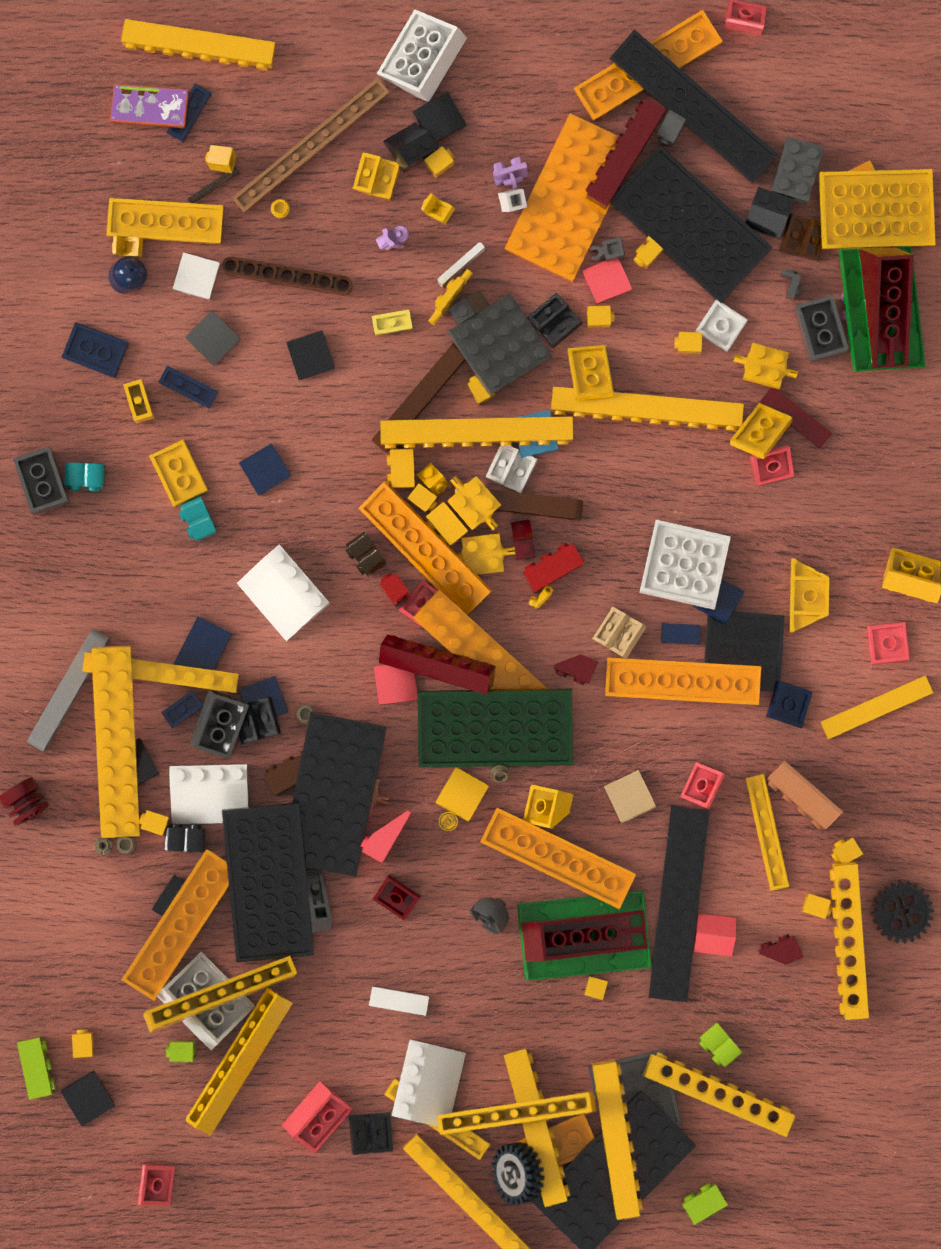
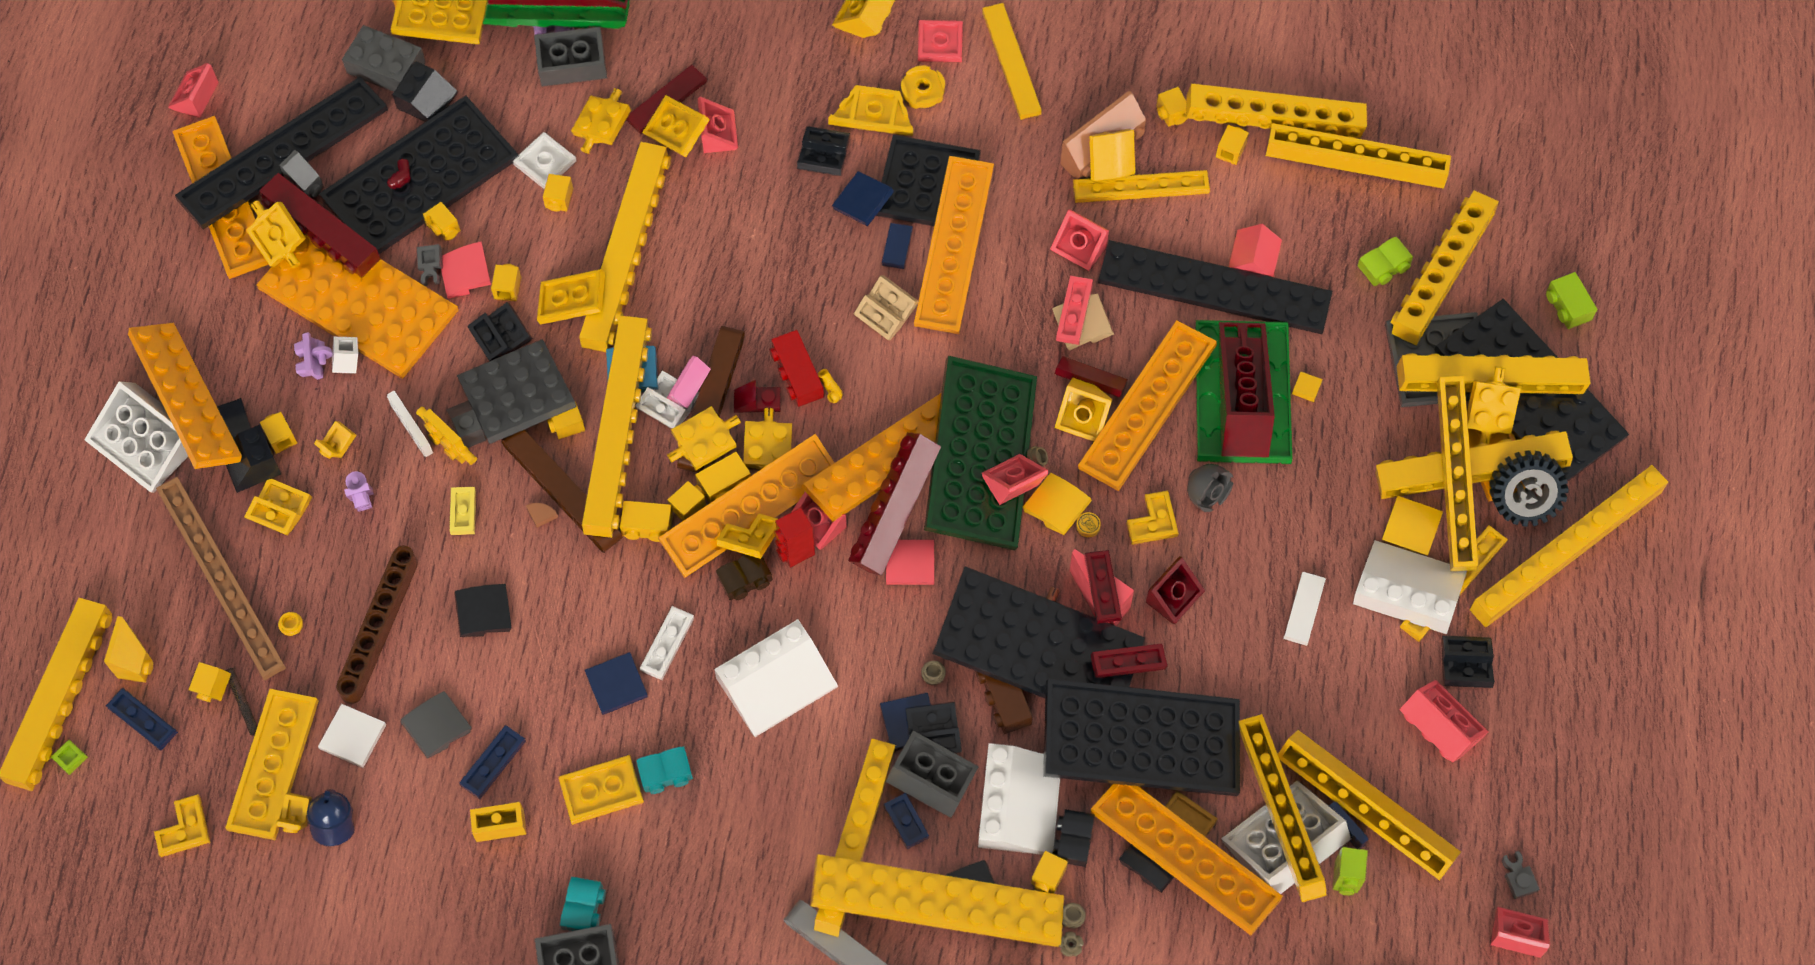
camera: 80 degrees left, 20 degrees down
dark blue tile [62,322,129,378] -> none
tile [110,84,190,128] -> none
dark blue tile [173,617,232,670] -> none
dark grey slope [306,869,332,933] -> none
yellow bracket [417,463,449,496] -> none
dark red slope [553,654,598,685] -> none
white plate [639,520,731,610] -> none
dark red slope [757,934,804,965] -> none
dark blue tile [766,680,812,728] -> none
reddish brown slope [779,214,822,261] -> none
dark grey bracket [780,269,802,300] -> none
black gear [871,881,934,944] -> none
none -> lime tile [51,739,88,775]
none -> yellow slope [104,616,153,683]
none -> light orange plate [128,323,242,469]
none -> yellow tile [154,794,210,857]
none -> yellow plate [247,200,306,268]
none -> dark red arm [387,159,410,189]
none -> nougat tile [526,503,558,528]
none -> white tile [640,606,694,680]
none -> bright pink panel [667,356,711,409]
none -> yellow plate [717,513,778,559]
none -> black slope [797,126,850,176]
none -> yellow plate [901,65,945,109]
none -> coral slope [982,454,1048,505]
none -> dark red tile [1054,356,1128,397]
none -> coral plate [1056,276,1093,345]
none -> dark red tile [1084,550,1122,624]
none -> yellow slope [1089,129,1135,181]
none -> dark red plate [1090,643,1168,678]
none -> yellow tile [1126,491,1179,545]
none -> pearl gold tile [1165,790,1218,837]
none -> yellow brick [1266,123,1451,189]
none -> dark blue tile [1329,801,1368,849]
none -> yellow slope [1382,495,1443,556]
none -> yellow plate [1467,367,1521,445]
none -> dark grey plate [1502,851,1540,900]

